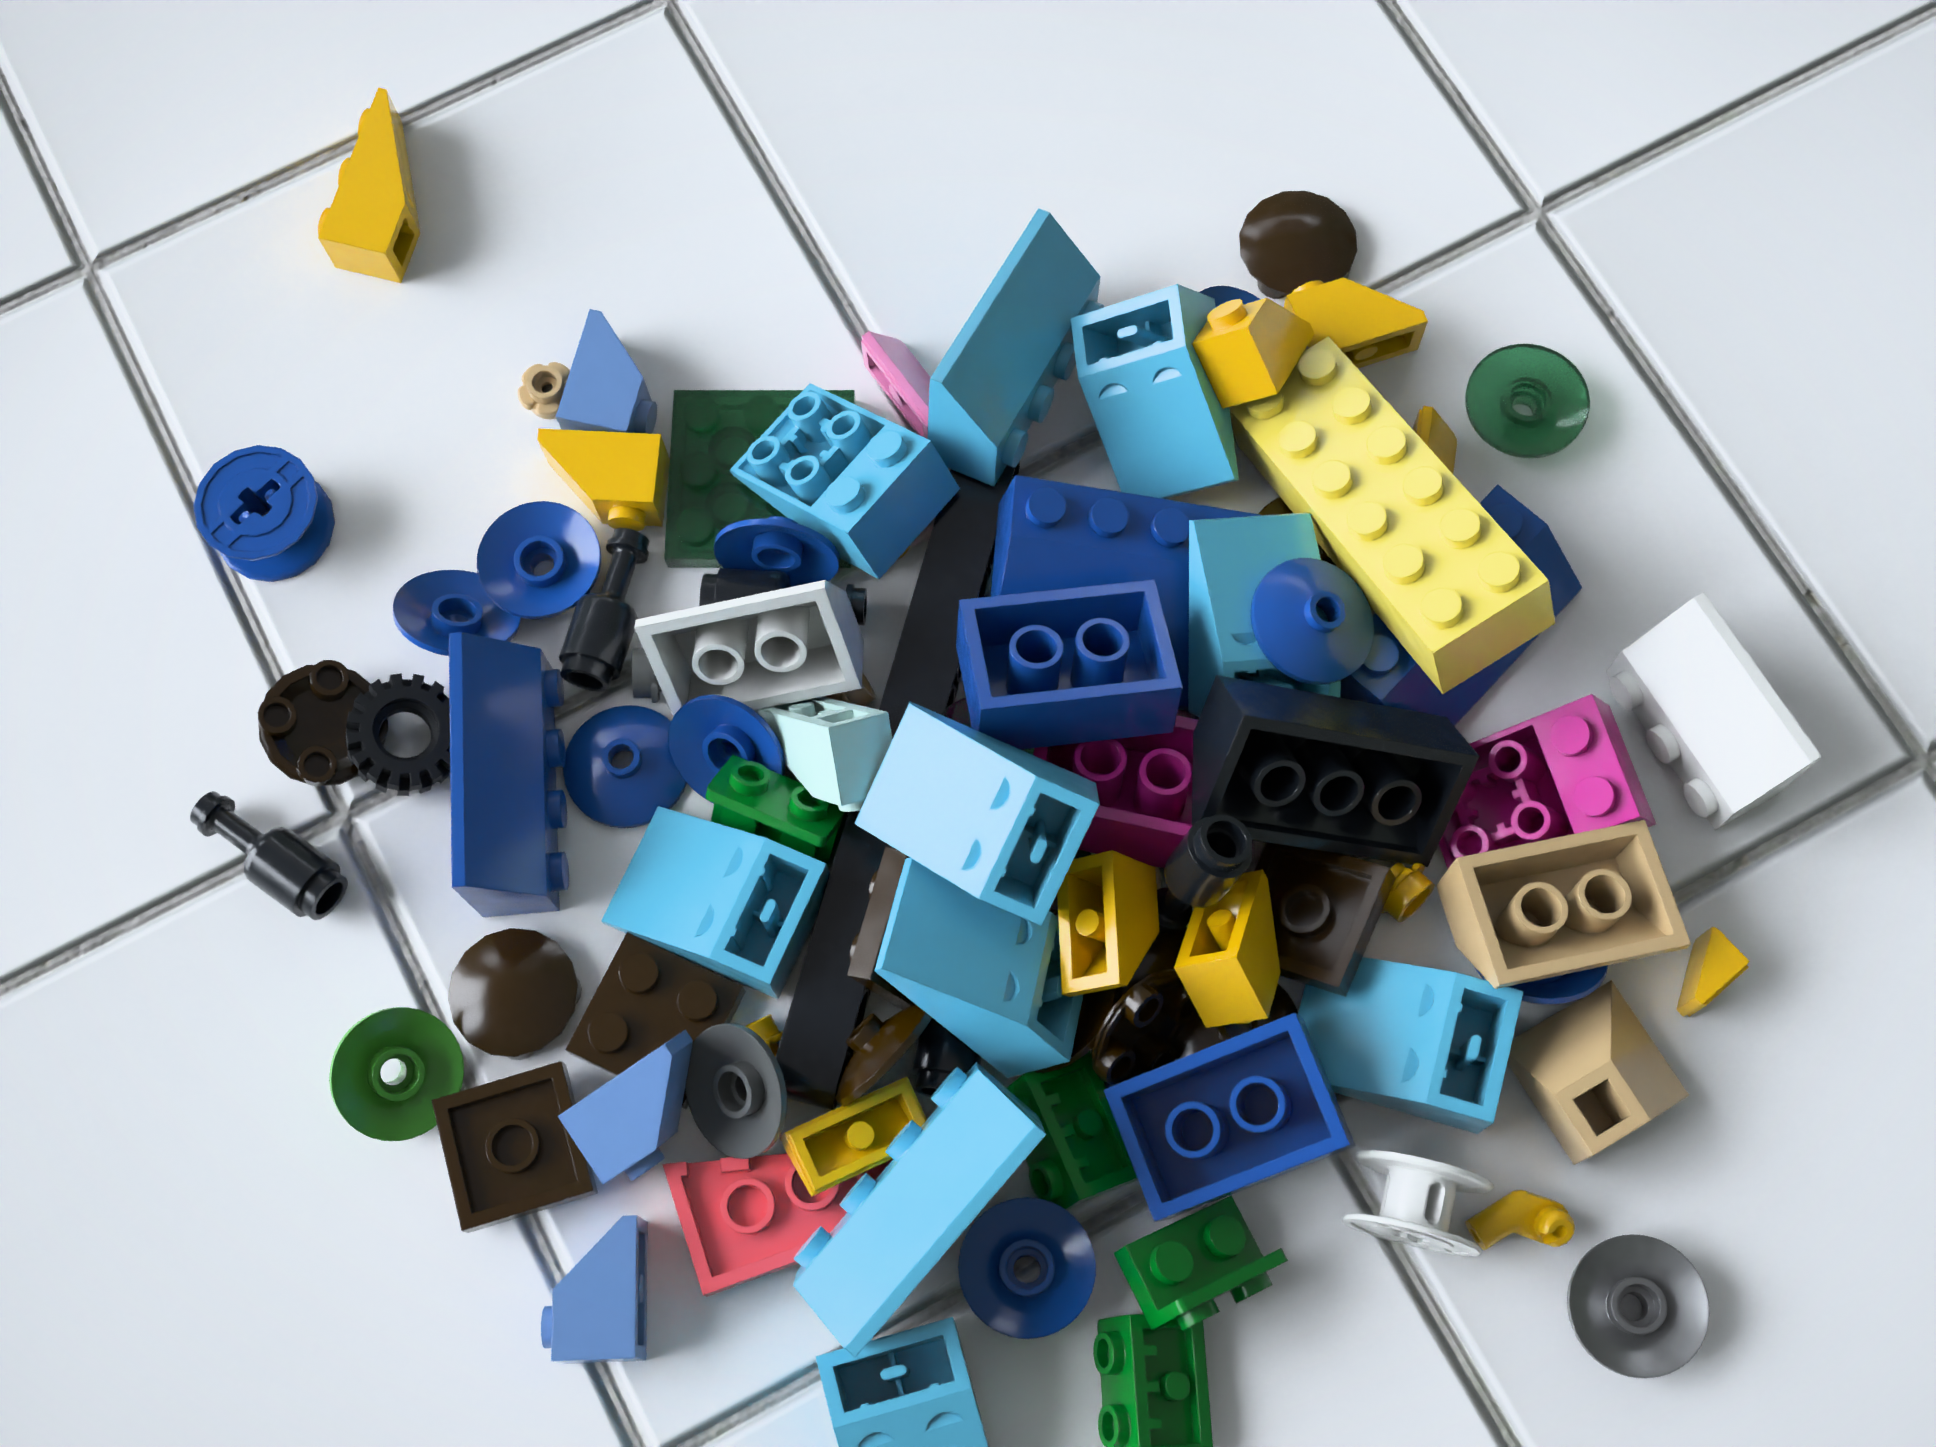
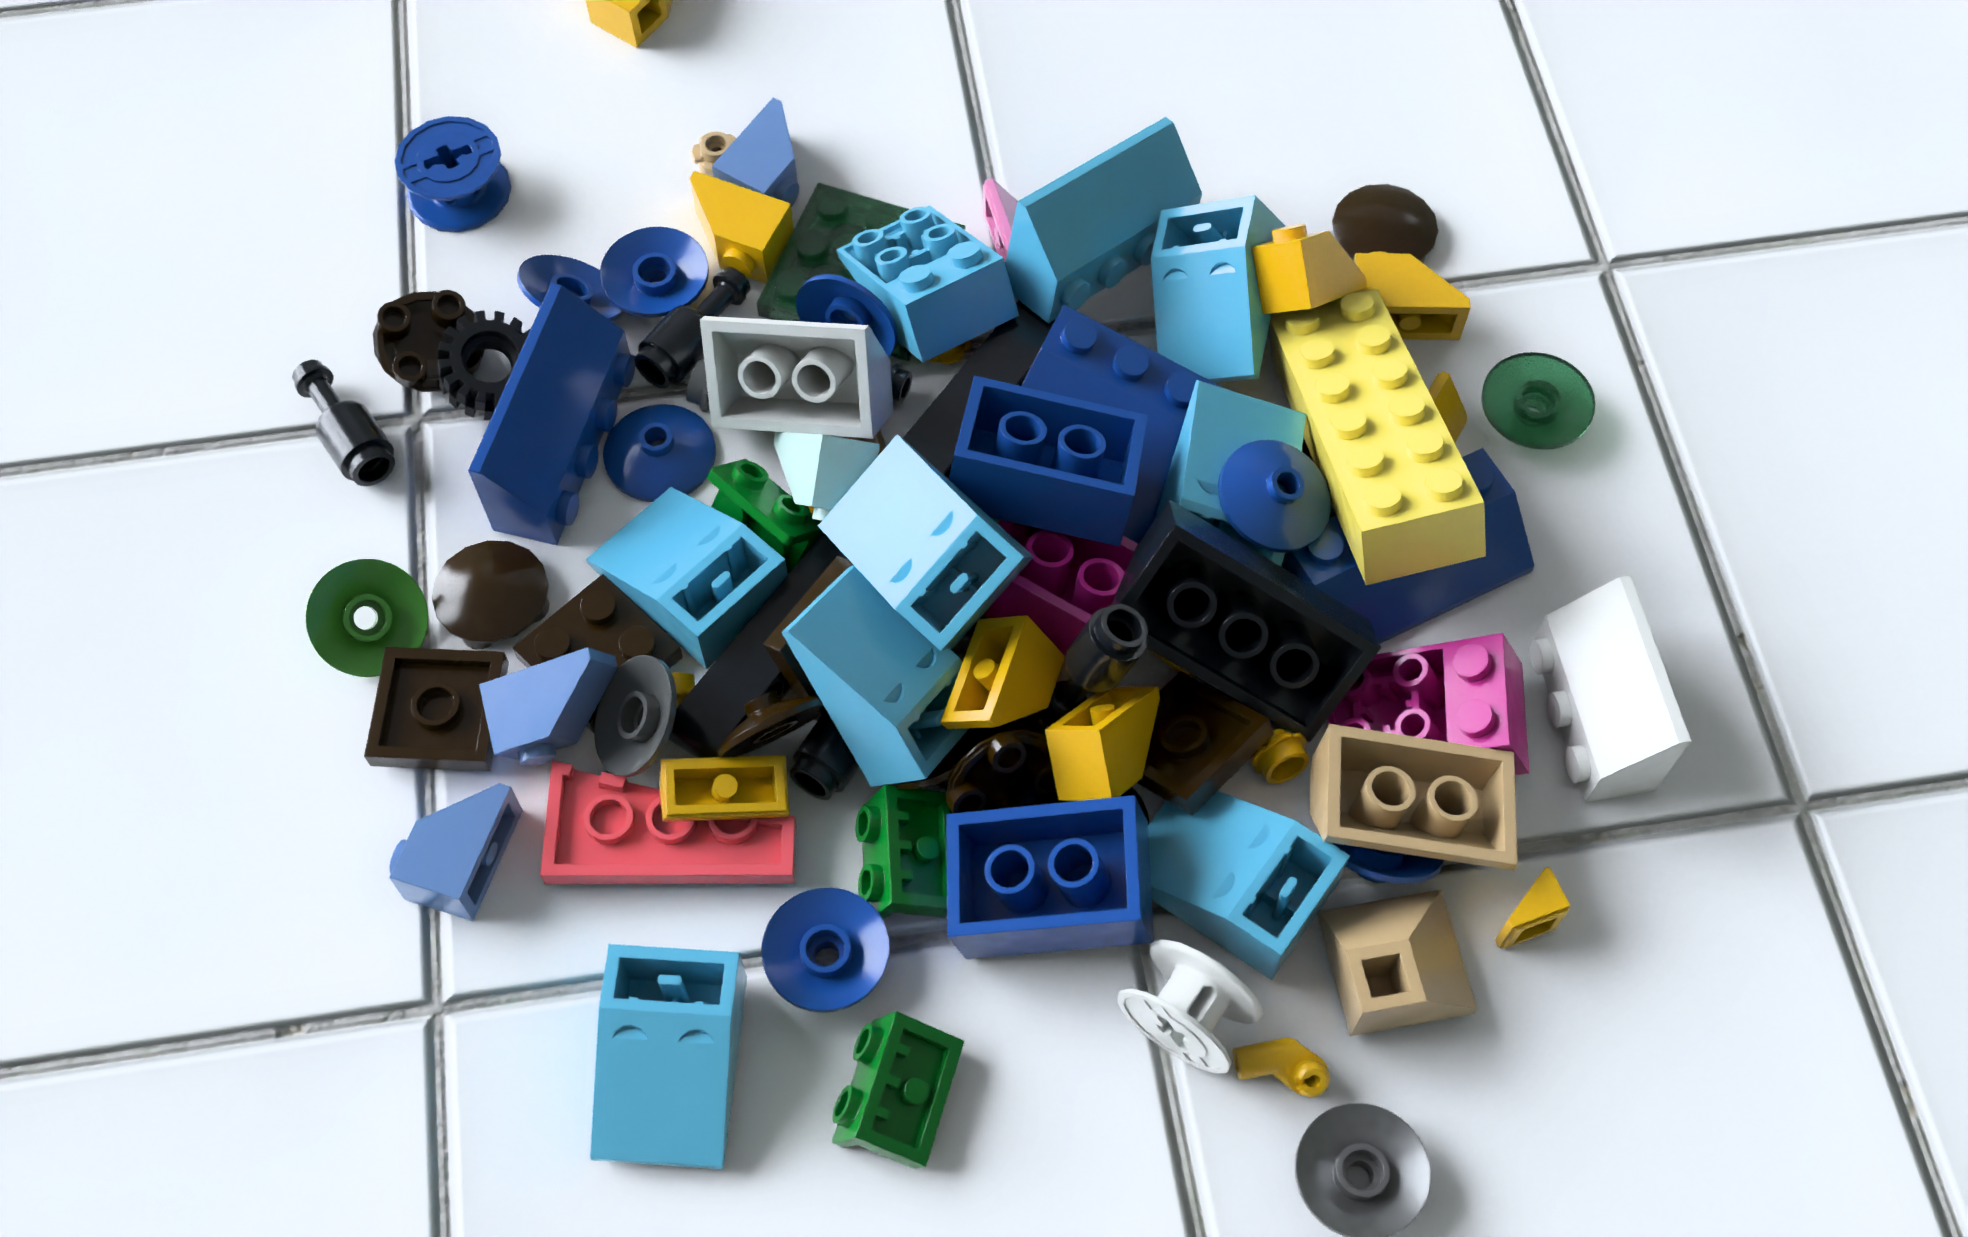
camera: 15 degrees right, 10 degrees down
blue dish [668,695,786,804] -> none
medium azure slope [793,1062,1046,1358] -> none
green bracket [1114,1195,1288,1331] -> none

